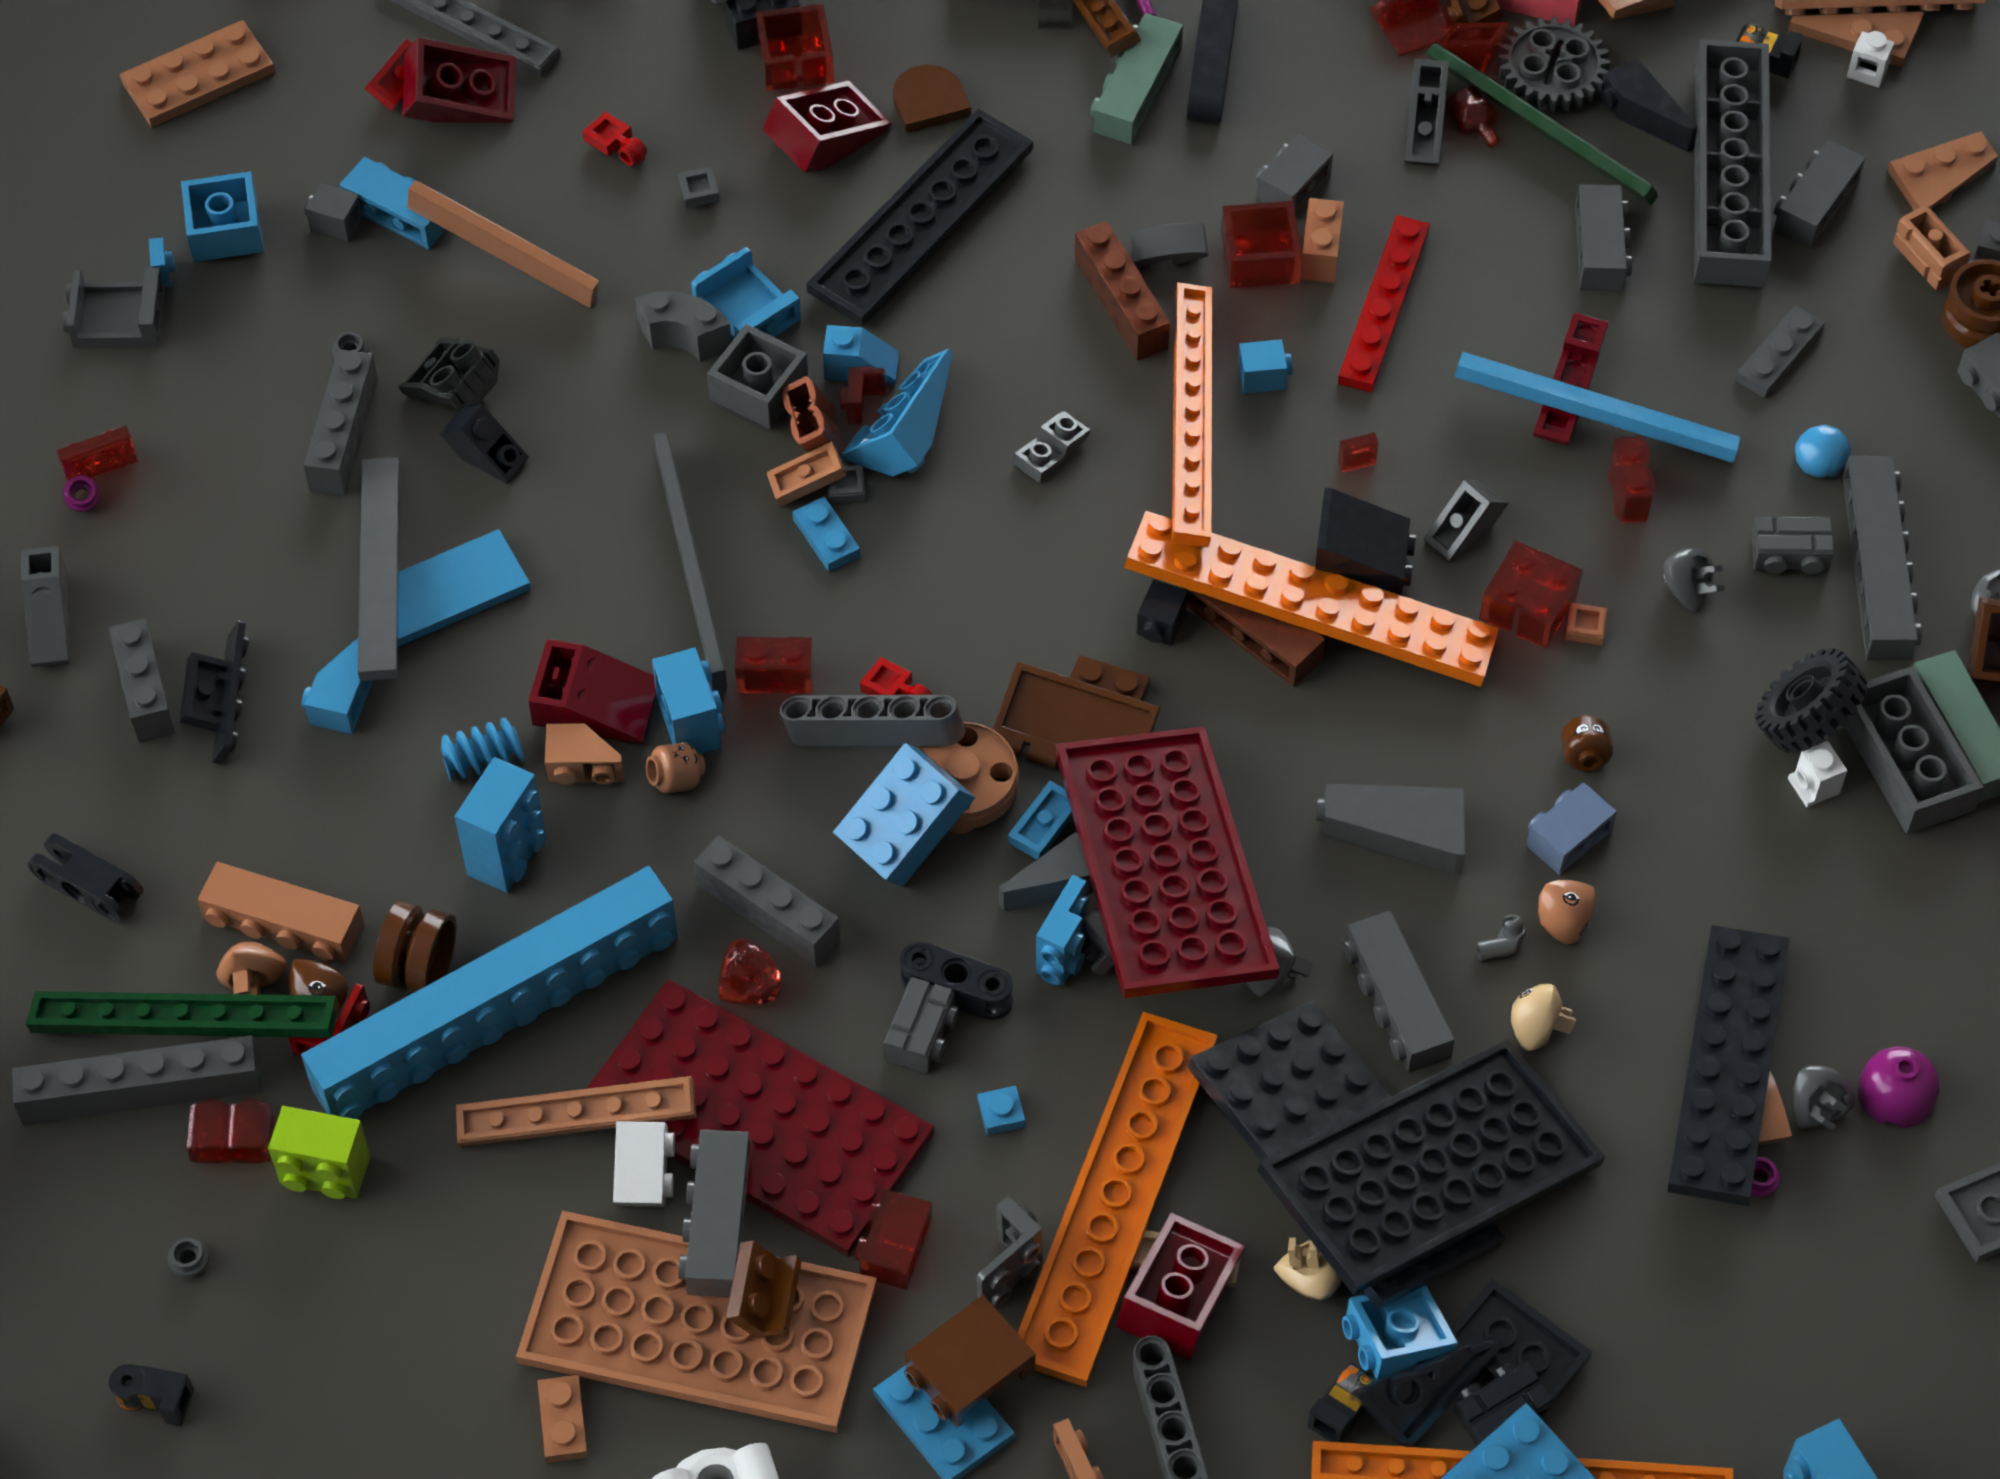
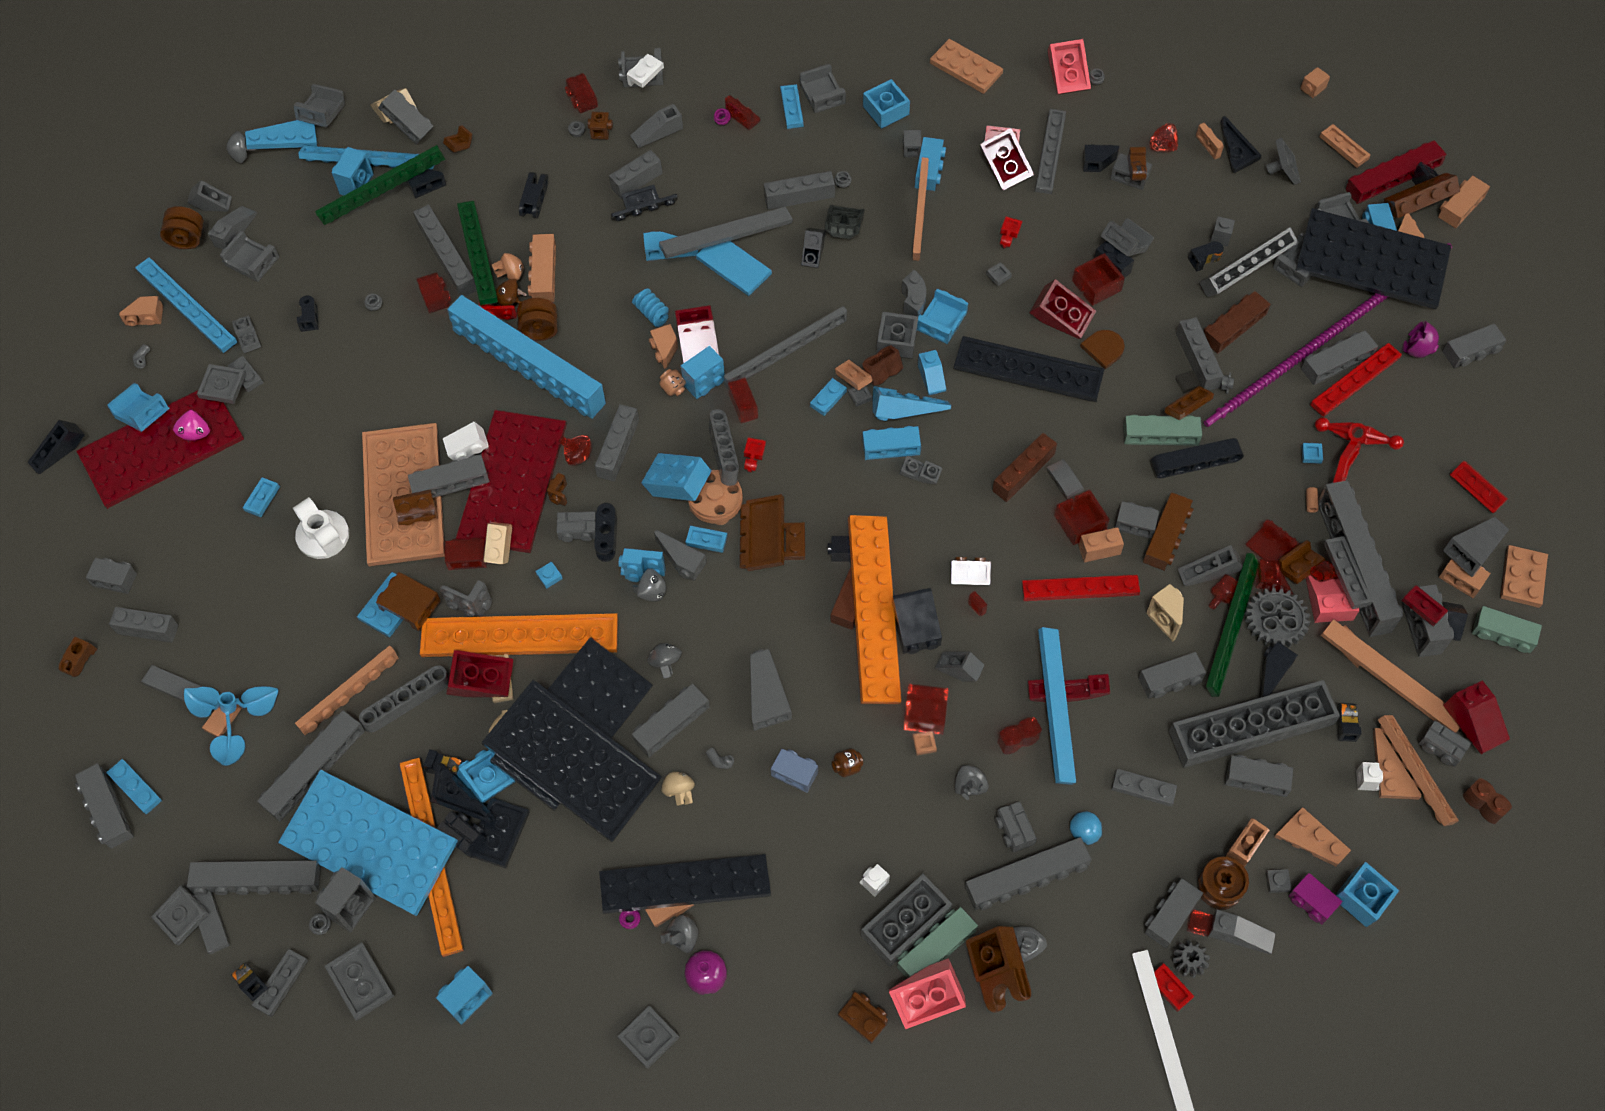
camera: 70 degrees right, 5 degrees up
dark azure plate [149,237,176,288] -> none
lime brick [268,1105,371,1199] -> none
dark azure brick [454,757,547,893] -> none
nougat tile [456,1076,696,1147] -> none
nougat plate [537,1375,588,1463] -> none
clear red bracket [841,366,886,424] -> none
dark red plate [1055,726,1280,998] -> none
plate [1172,282,1212,547] -> none
dark azure brick [1238,339,1293,393] -> none
nougat piece [1538,880,1596,945] -> none
black wheel [1755,648,1868,753] -> none
none -> tan brick [484,522,512,564]
none -> reddish brown bracket [547,473,567,506]
none -> dark azure tile [780,84,804,129]
none -> dark azure brick [862,426,921,460]
none -> bracket [951,557,991,585]
none -> reddish brown brick [1143,492,1194,571]
none -> tan slope [1146,584,1184,642]

